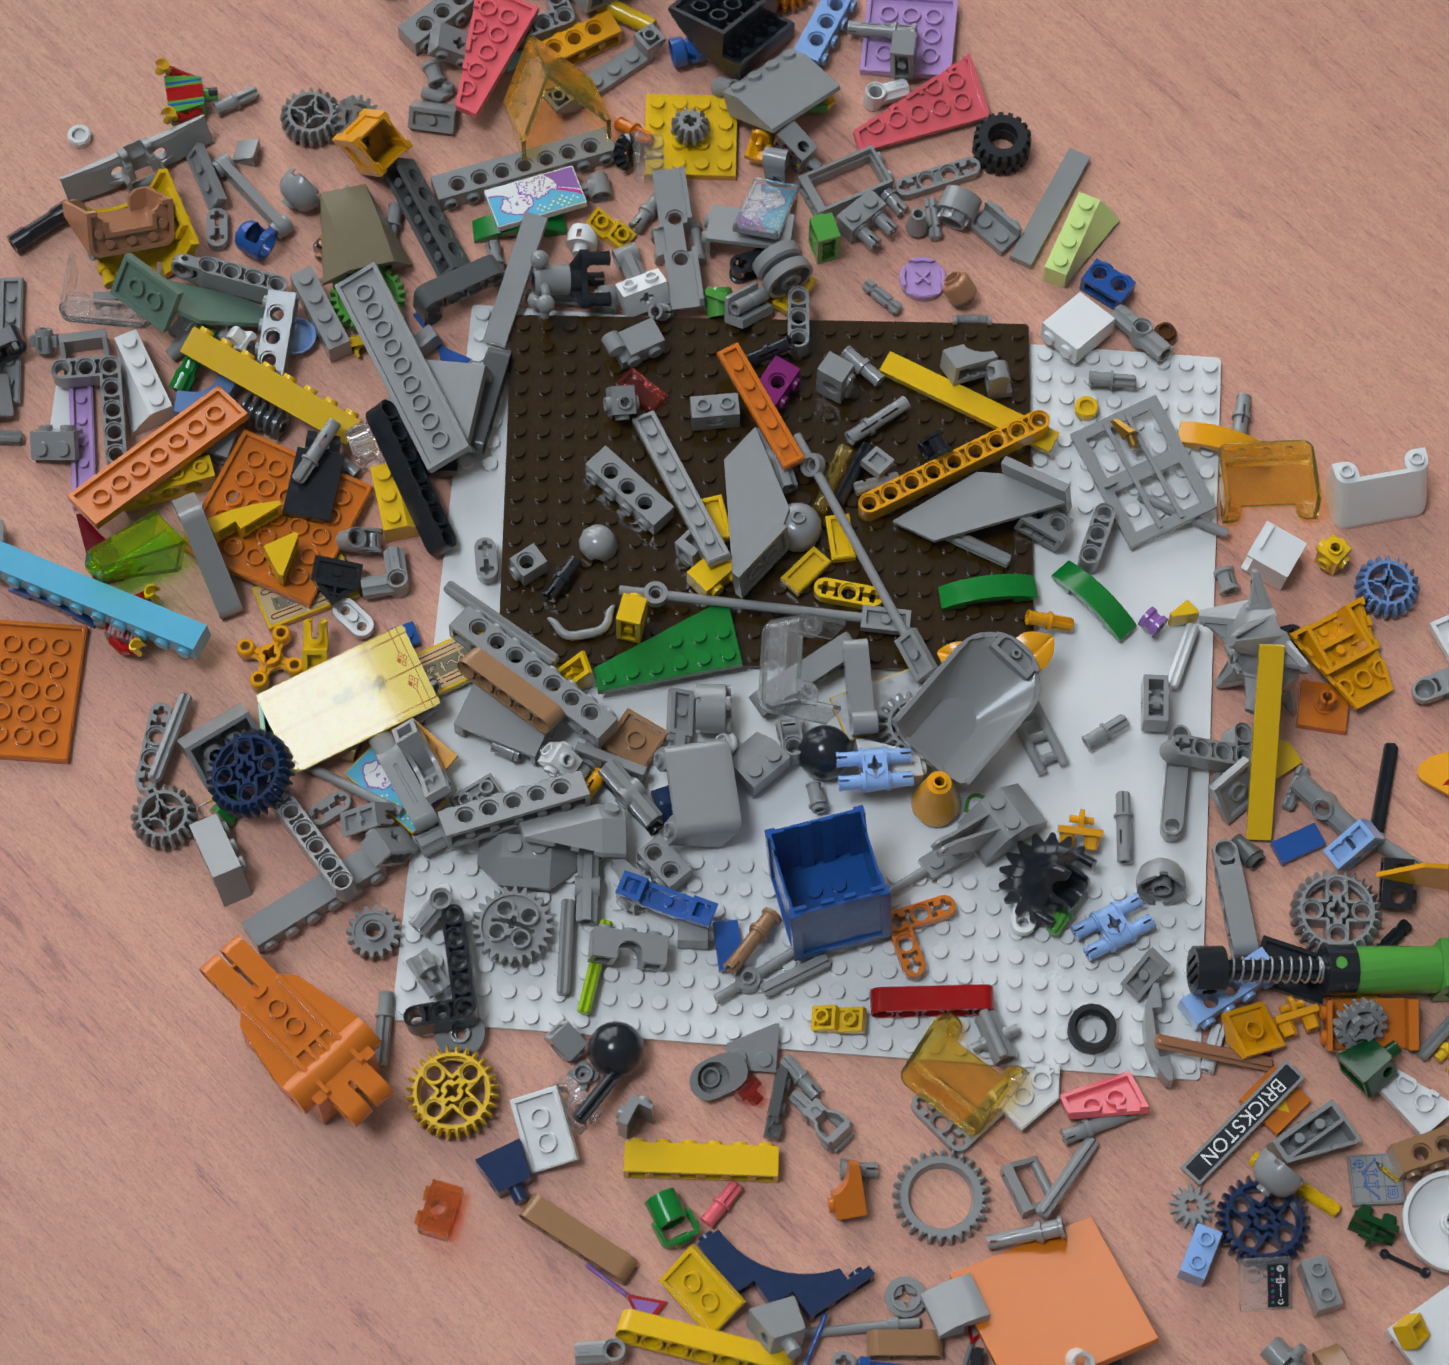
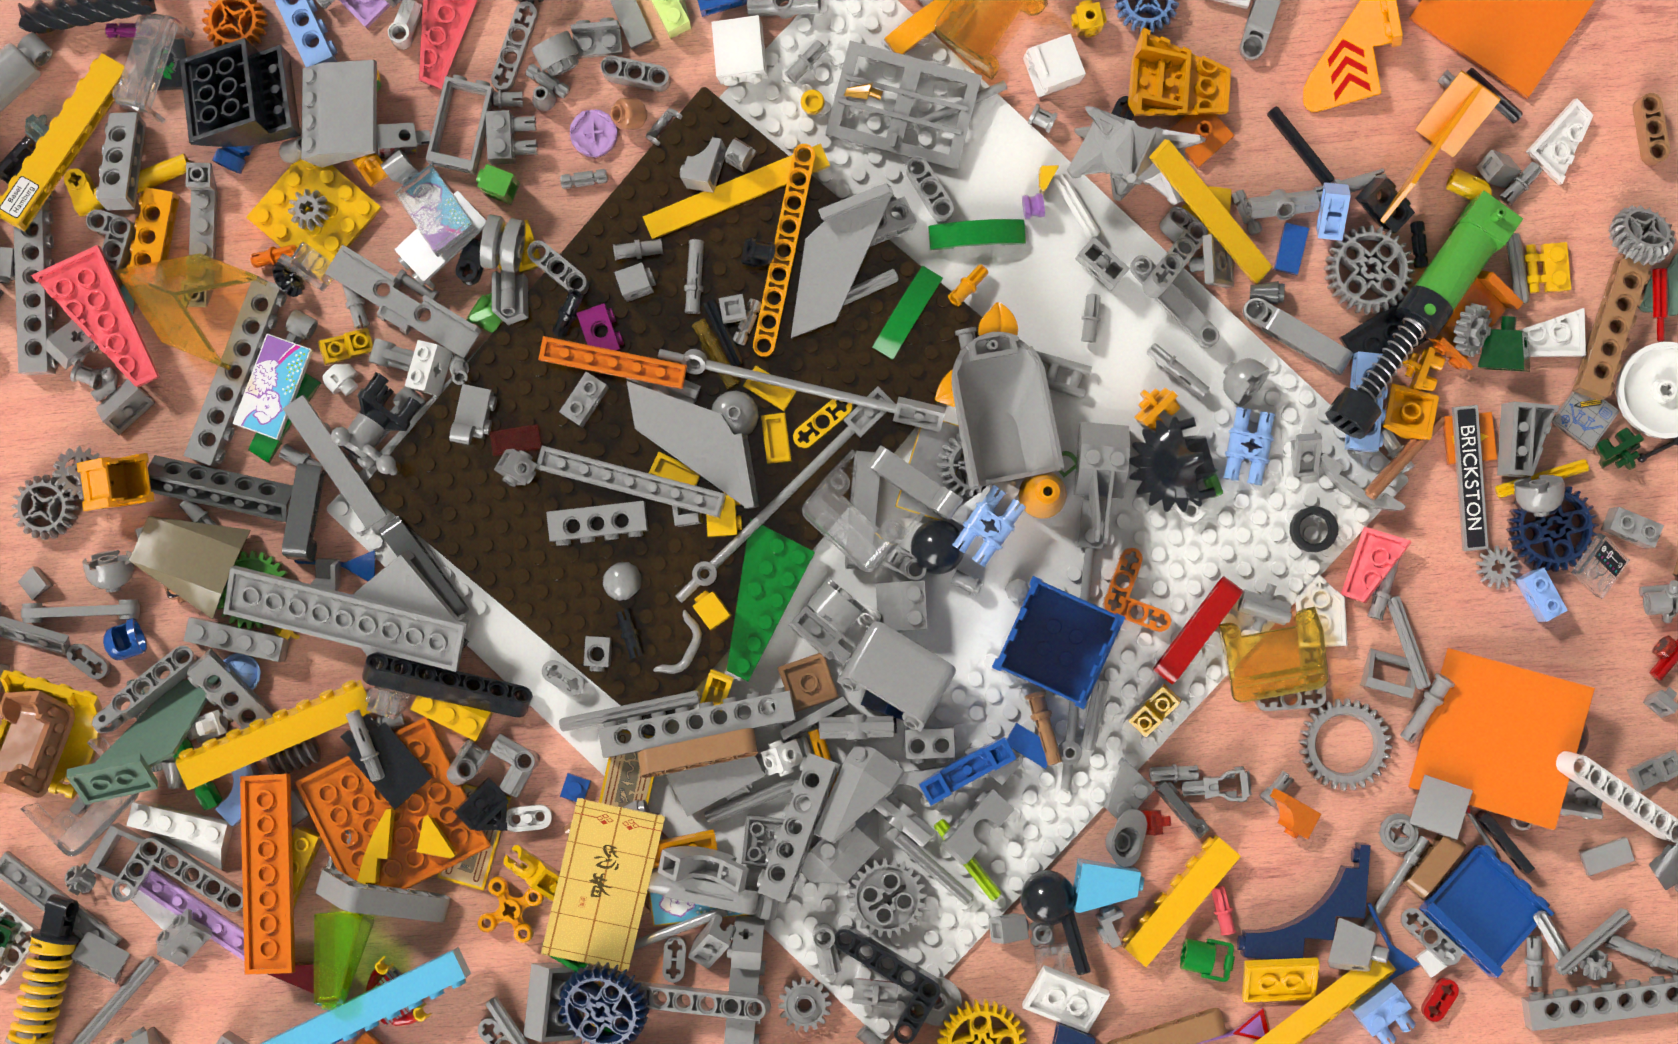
camera: 50 degrees left, 20 degrees up
none -> light grey beam [600,56,670,92]
none -> light grey axle [705,778,795,824]
none -> medium azure slope [1073,858,1144,913]

